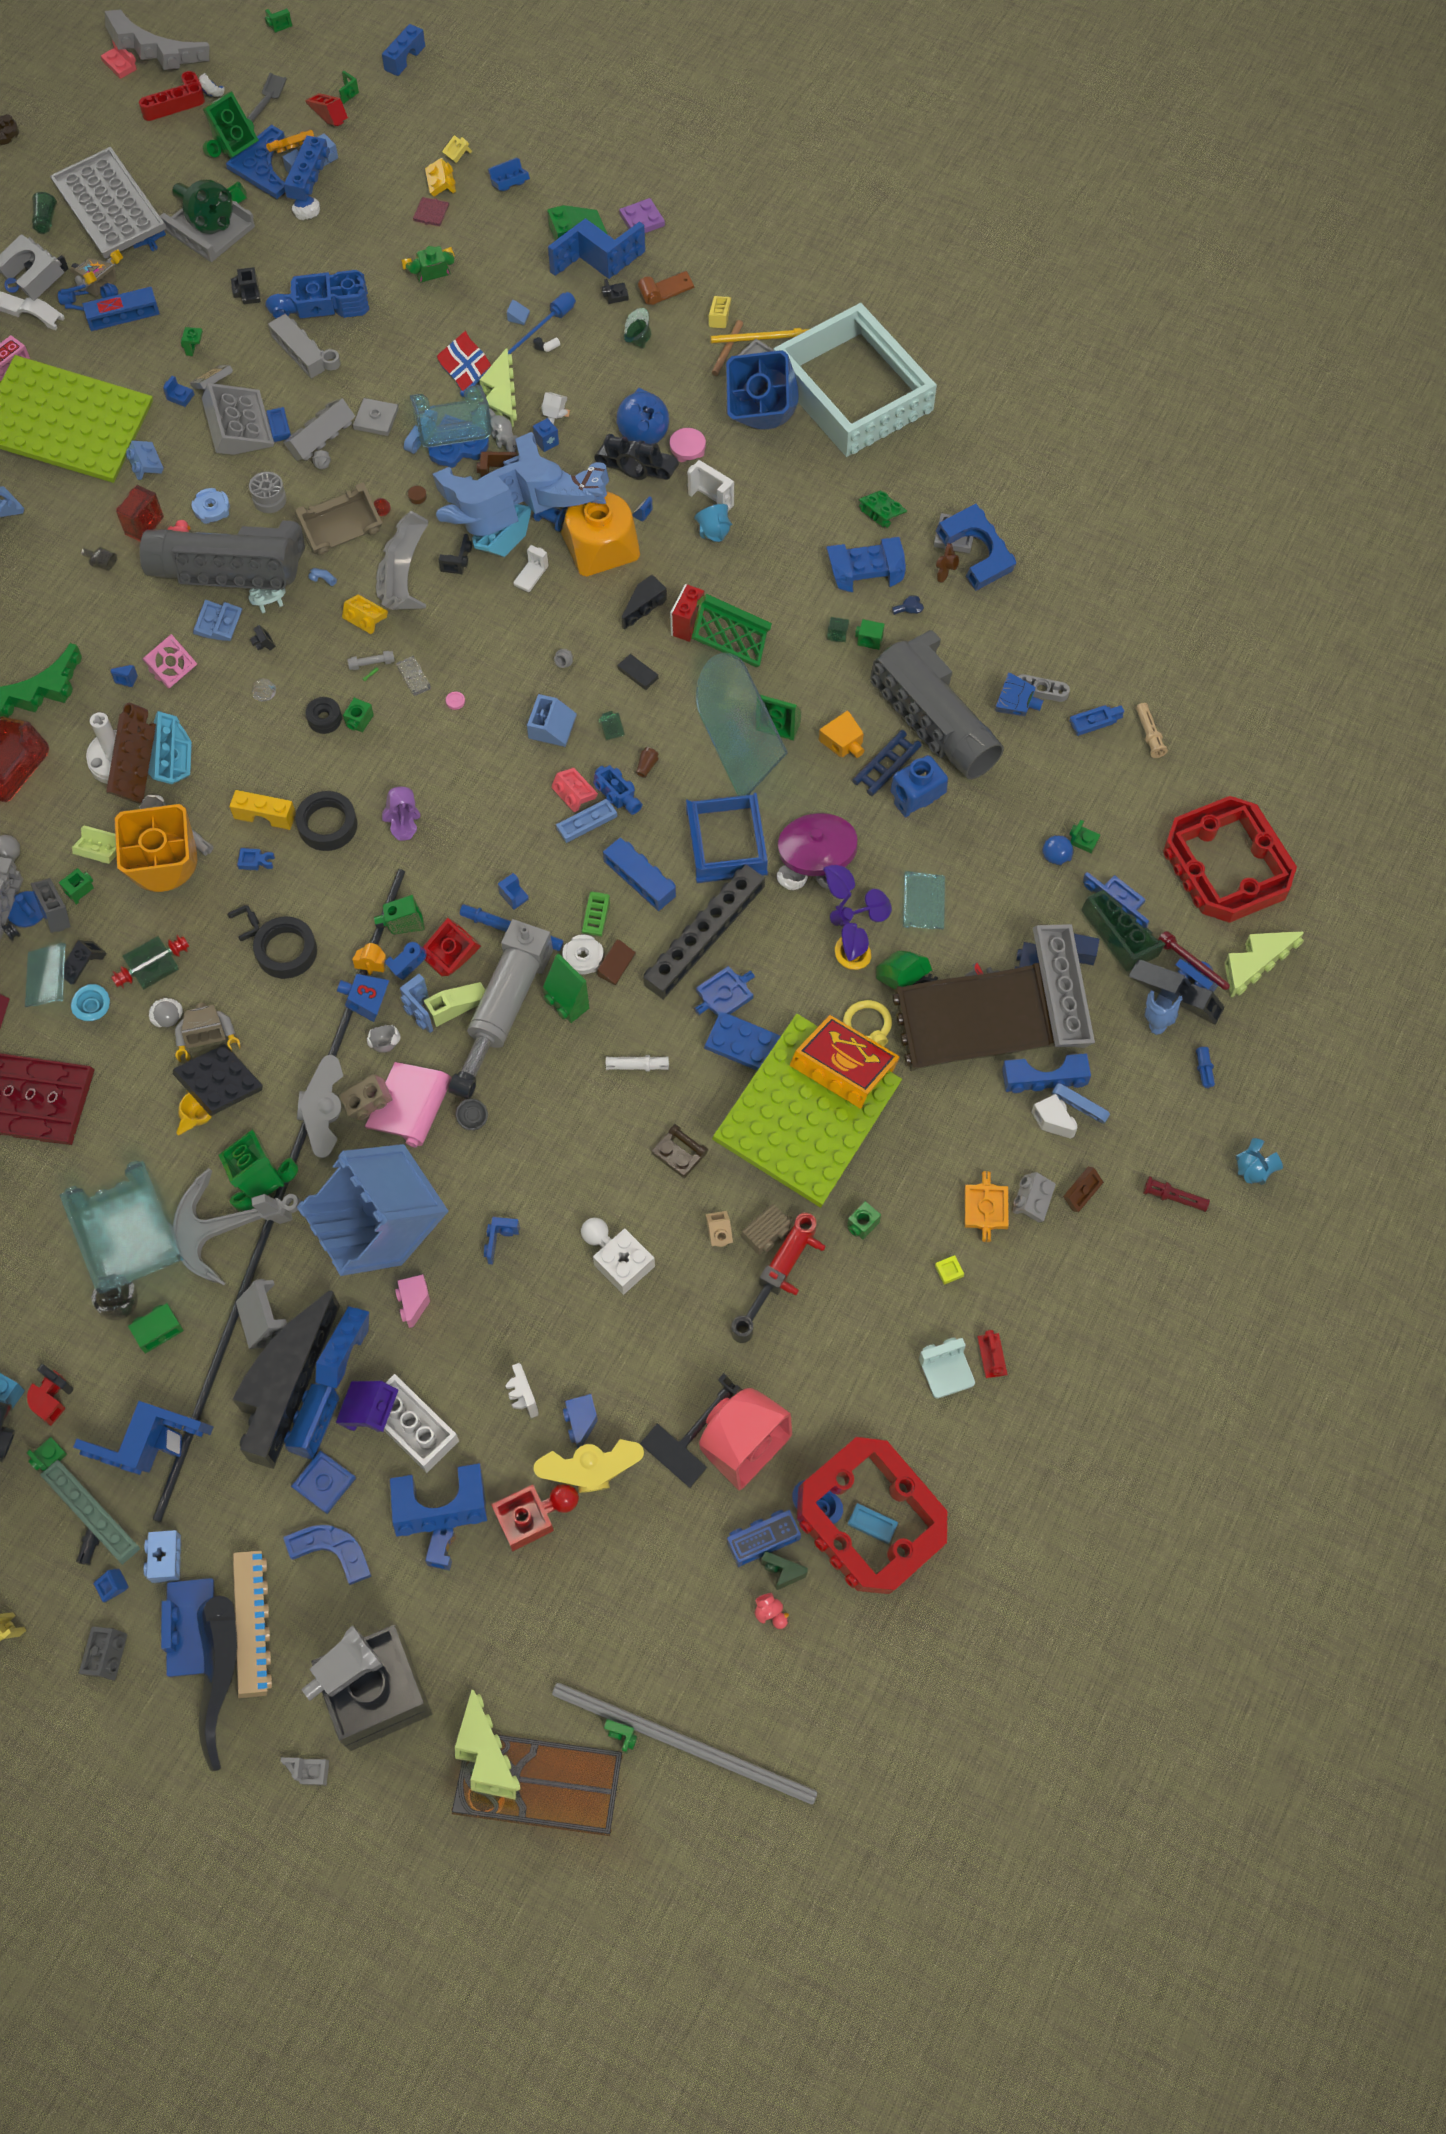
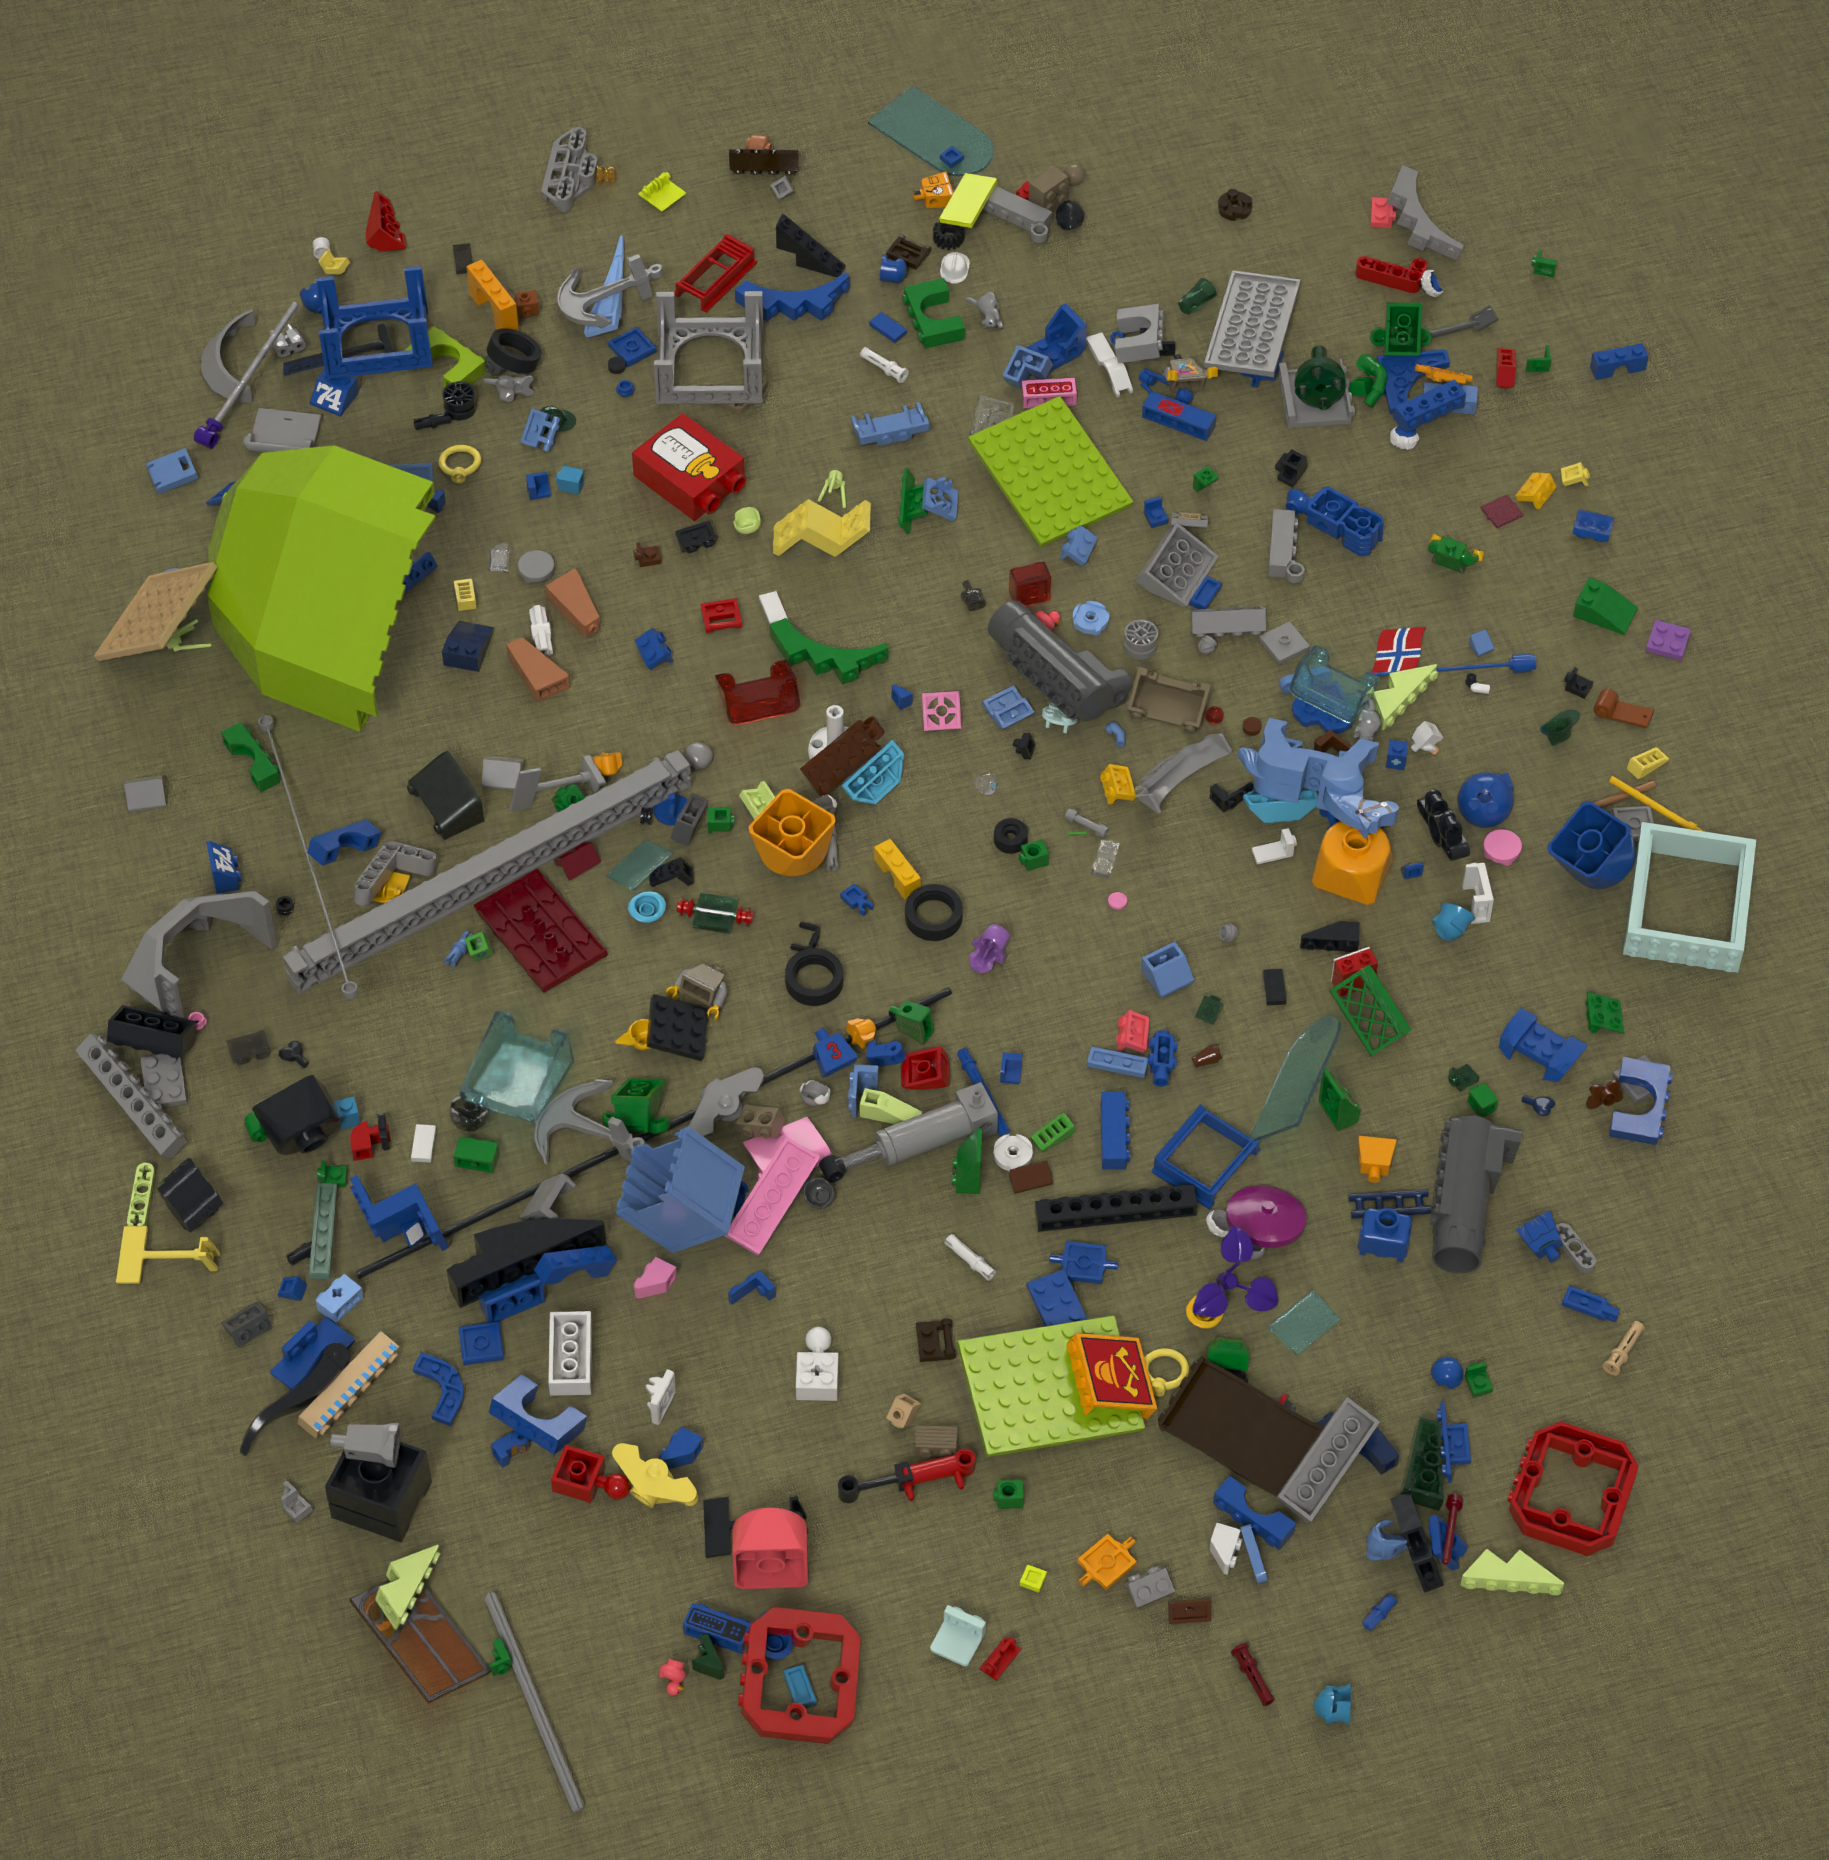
camera: 45 degrees right, 10 degrees down
light grey hair [149,998,183,1027] -> none
dark purple panel [336,1381,399,1432] -> none
blue bracket [548,218,645,279] -> none
none -> white tile [411,1124,436,1163]
none -> bright pink plate [725,1136,821,1256]
none -> green piece [1356,354,1388,408]

